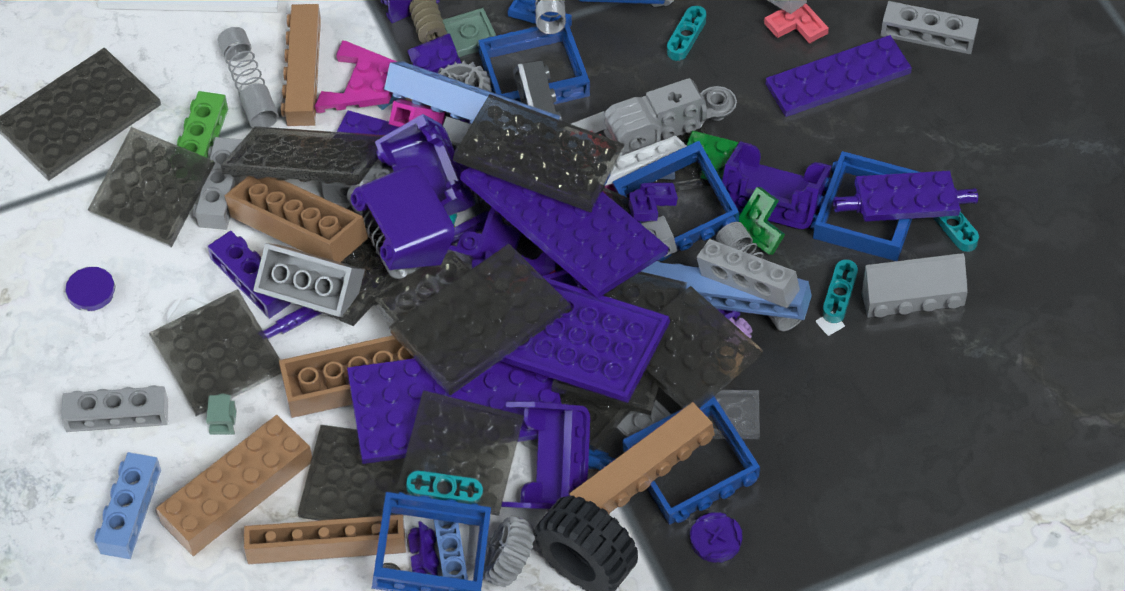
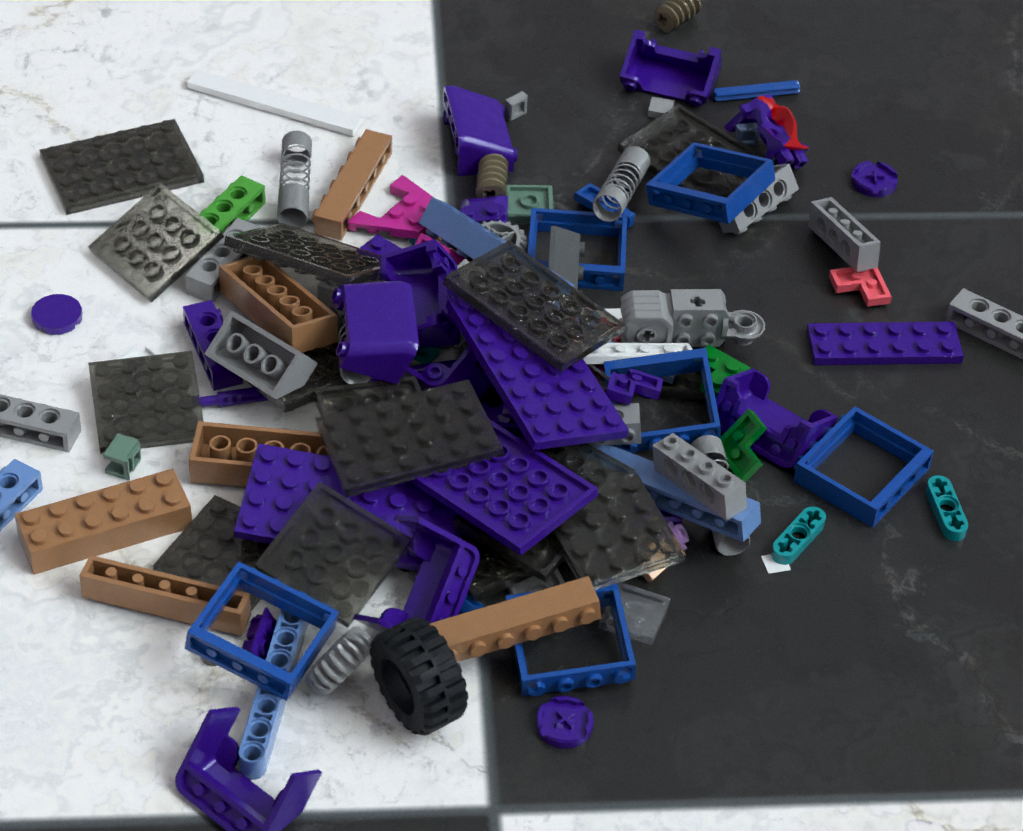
camera: 15 degrees right, 10 degrees down
teal beam [406,471,483,504] -> none
teal beam [667,6,706,61] -> none
dark purple plate [833,171,978,222] -> none
light grey slope [862,253,968,317] -> none

